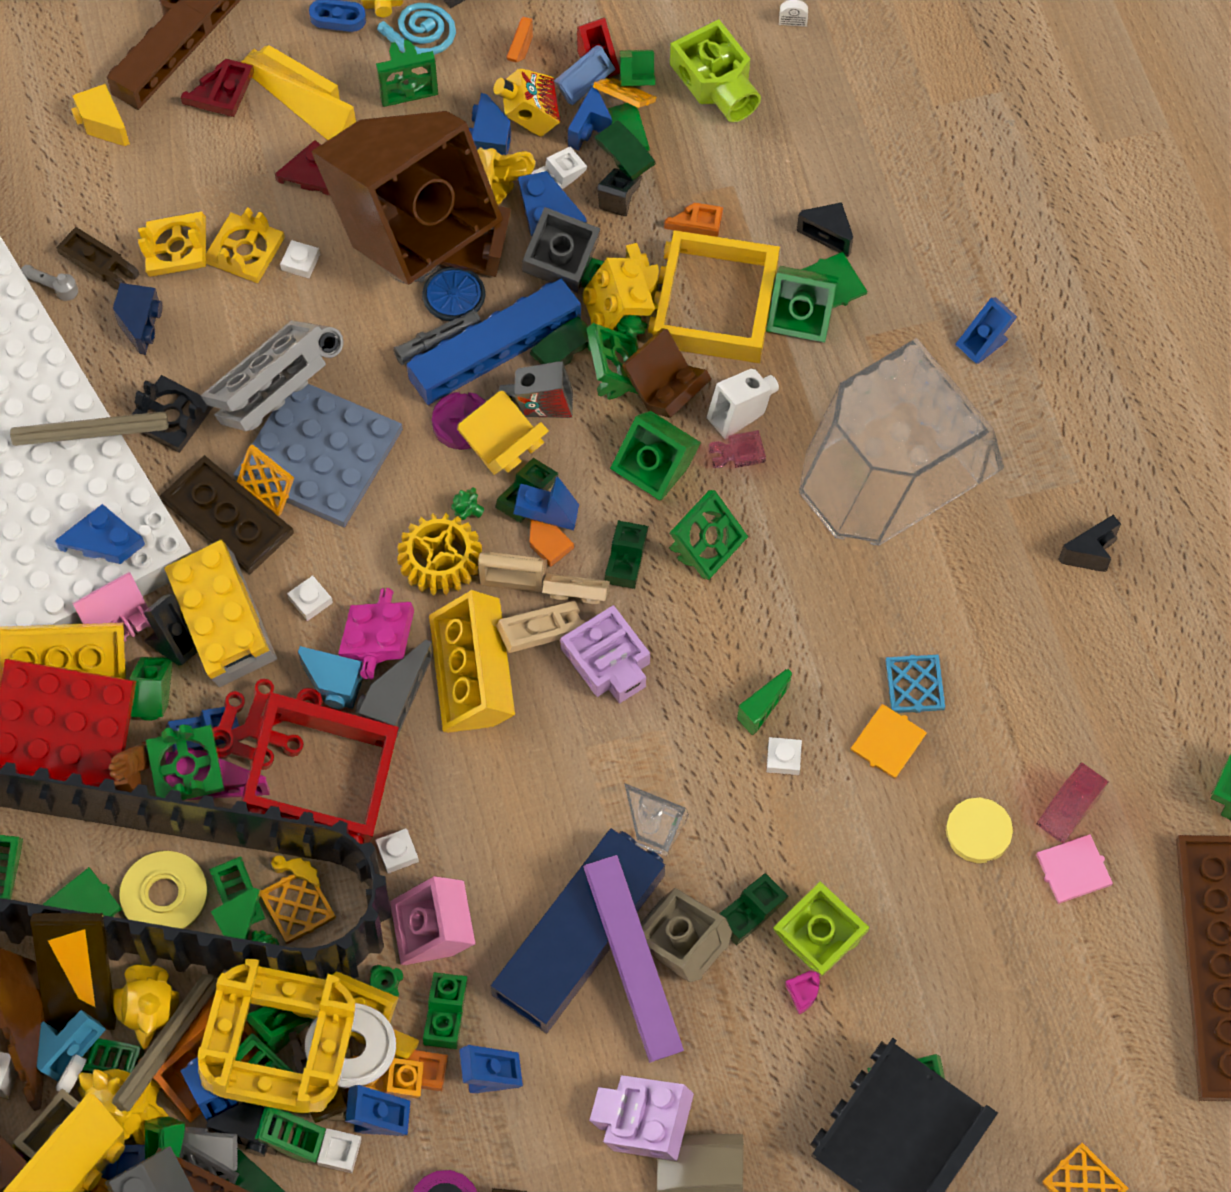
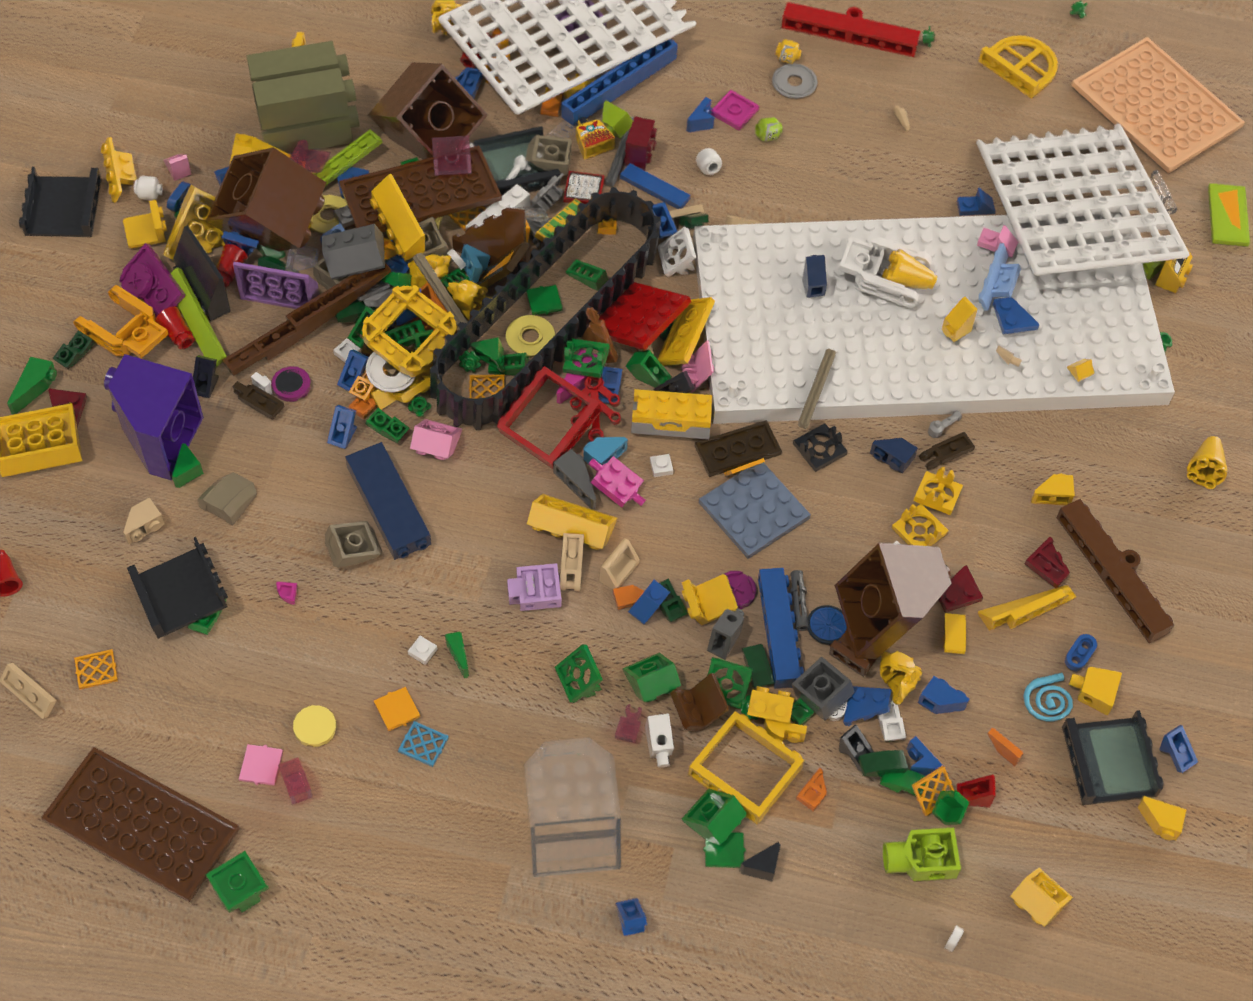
camera: 115 degrees right, 5 degrees down
blue wing [55,504,145,564] -> none
light grey hinge [200,320,343,431] -> none
green piece [376,39,439,107] -> none
white plate [376,828,419,873] -> none
yellow gear [397,512,482,596] -> none
green plant [451,487,484,521] -> none
yellow torso [493,68,560,137] -> none
tan plate [542,573,610,604] -> none
medium blue tile [554,45,615,105] -> none
medium lavender tile [583,855,684,1063] -> none
lavender piece [589,1075,694,1161] -> none
dark green slope [604,520,649,589] -> none
clear slope [624,783,689,857] -> none
dark green slope [719,873,789,946] -> none
lime slope [773,881,870,976] -> none
black slope [1058,514,1121,572] -> none

